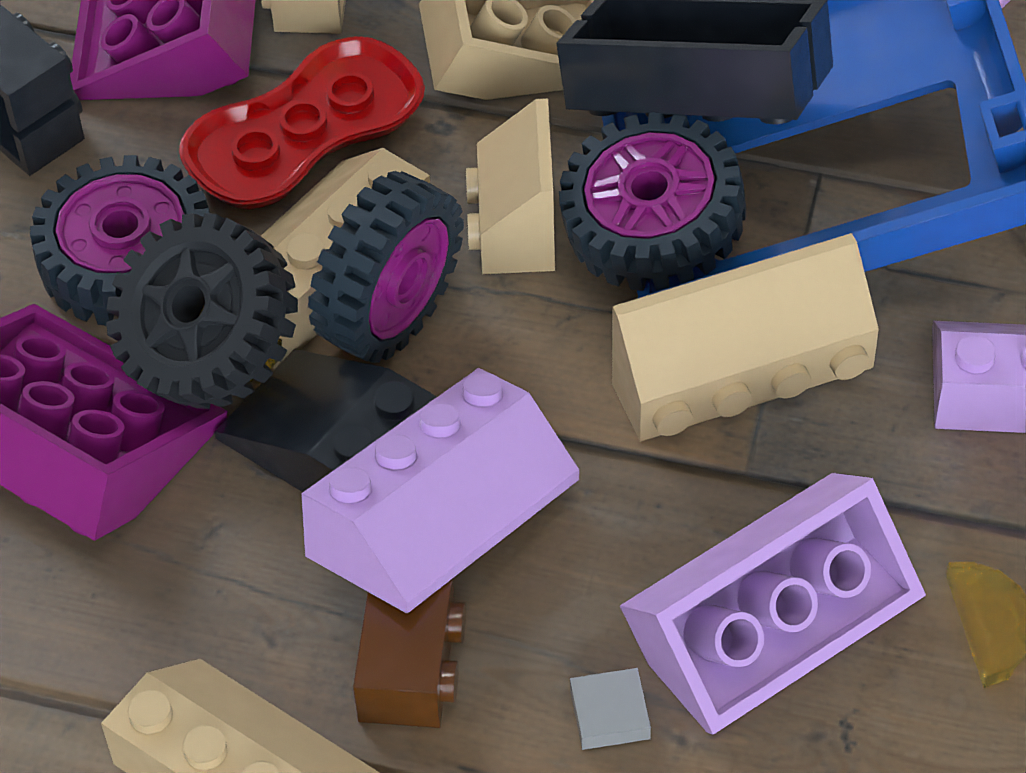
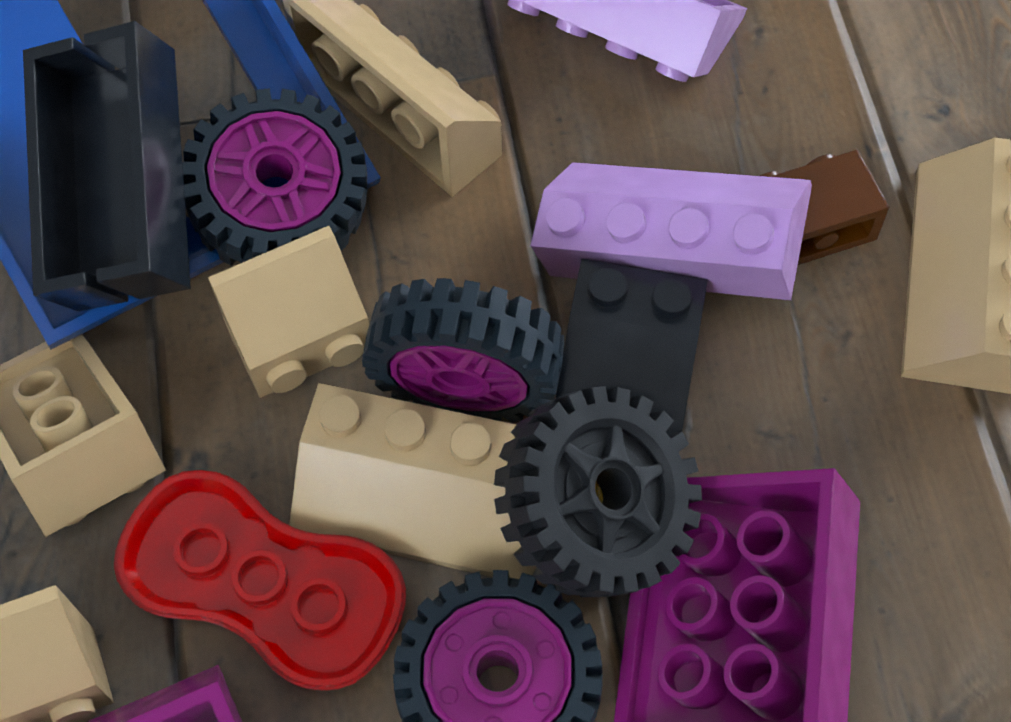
camera: 115 degrees left, 10 degrees up
light grey tile [570,668,651,750] -> none

